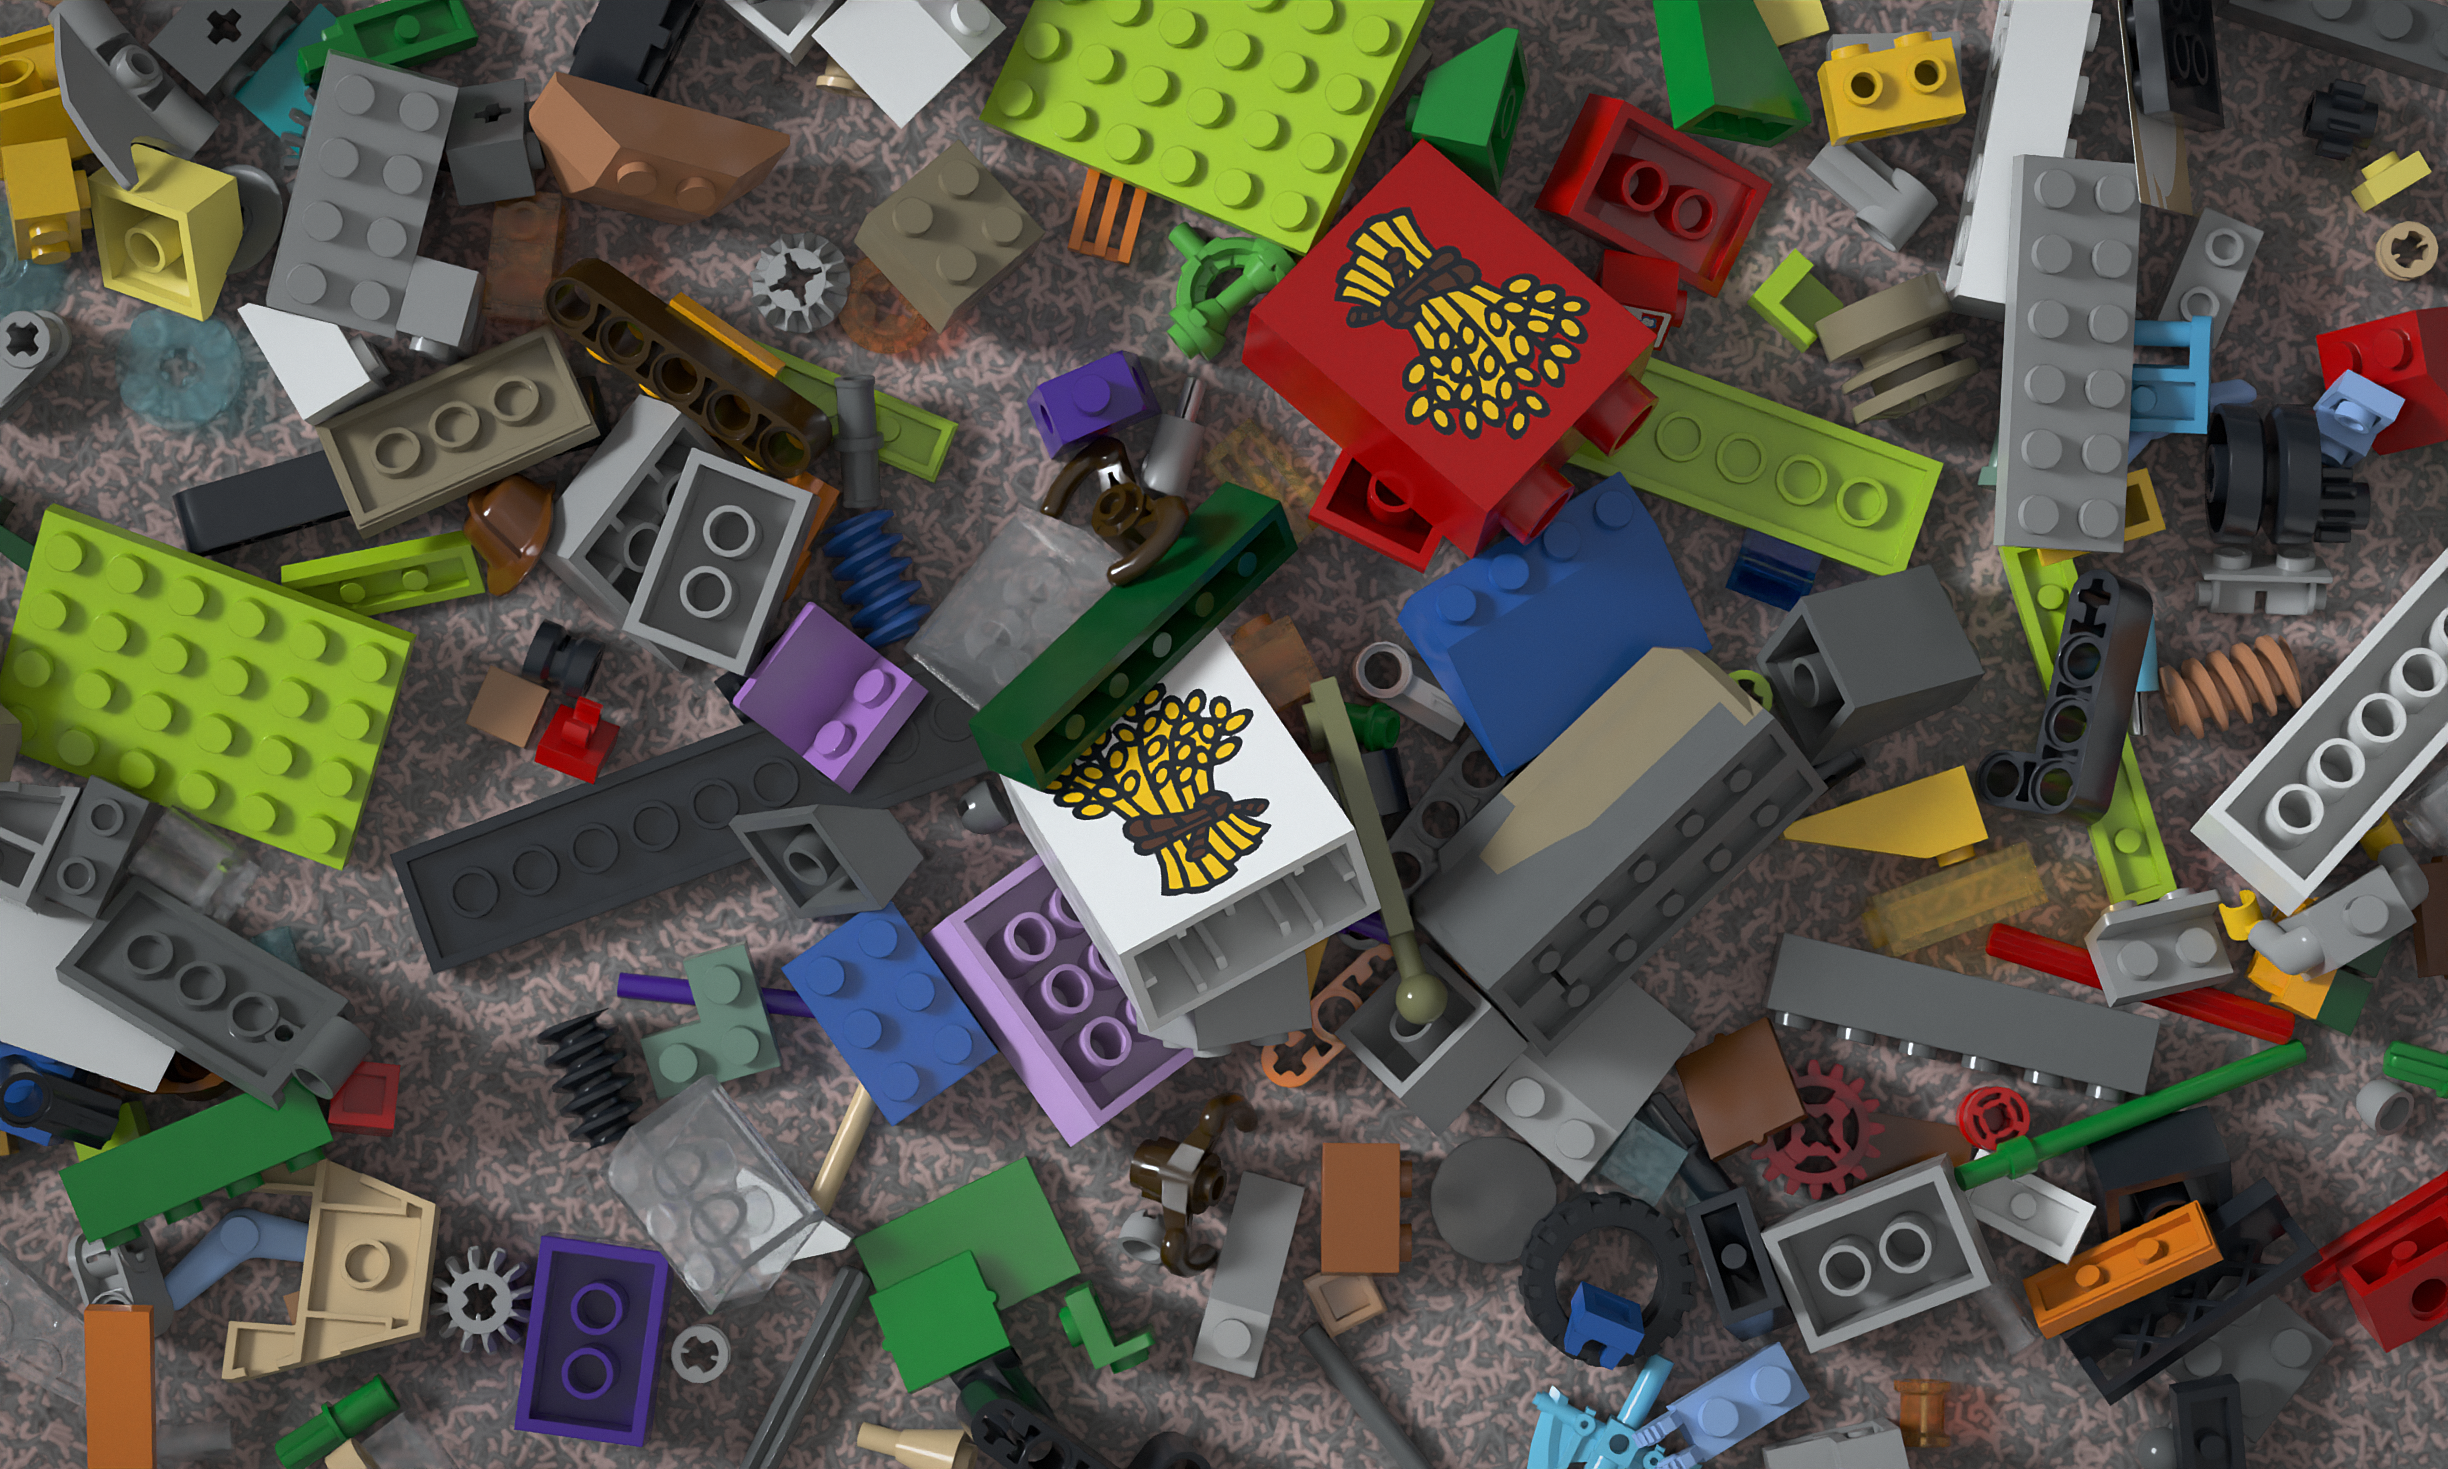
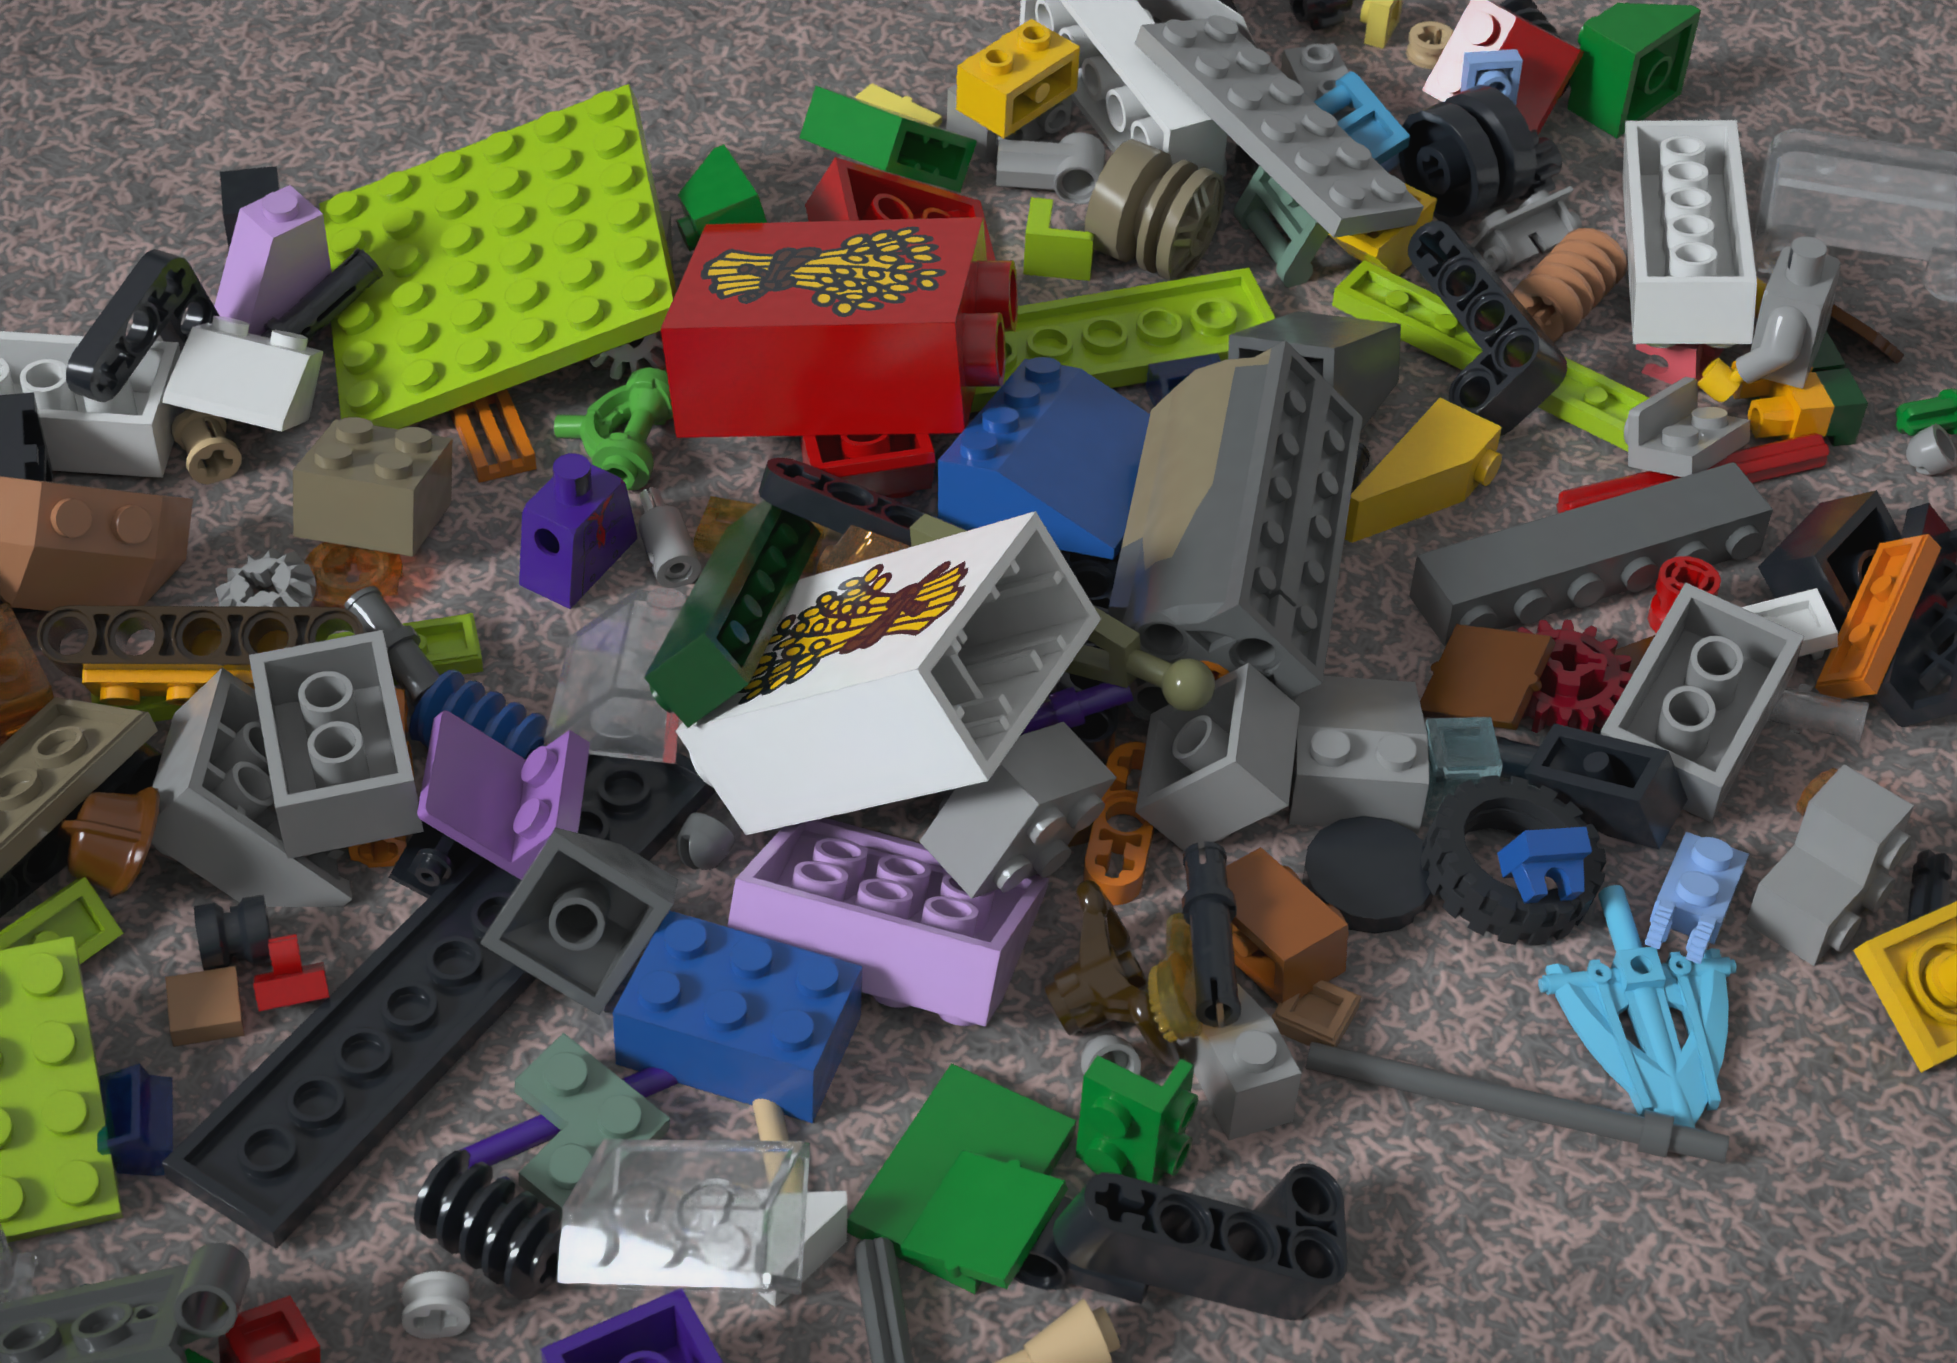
camera: 35 degrees left, 40 degrees down
dark brown piece [1040,436,1190,587] -> none
clear yellow slope [1860,841,2049,957] -> none
green bar [1954,1038,2307,1192] -> none
none -> clear blue piece [97,1063,173,1176]
none -> white bush [402,1271,470,1339]
none -> black beam [758,457,969,553]
none -> clear yellow piece [1148,913,1203,1042]
none -> black pin [1182,841,1241,1027]

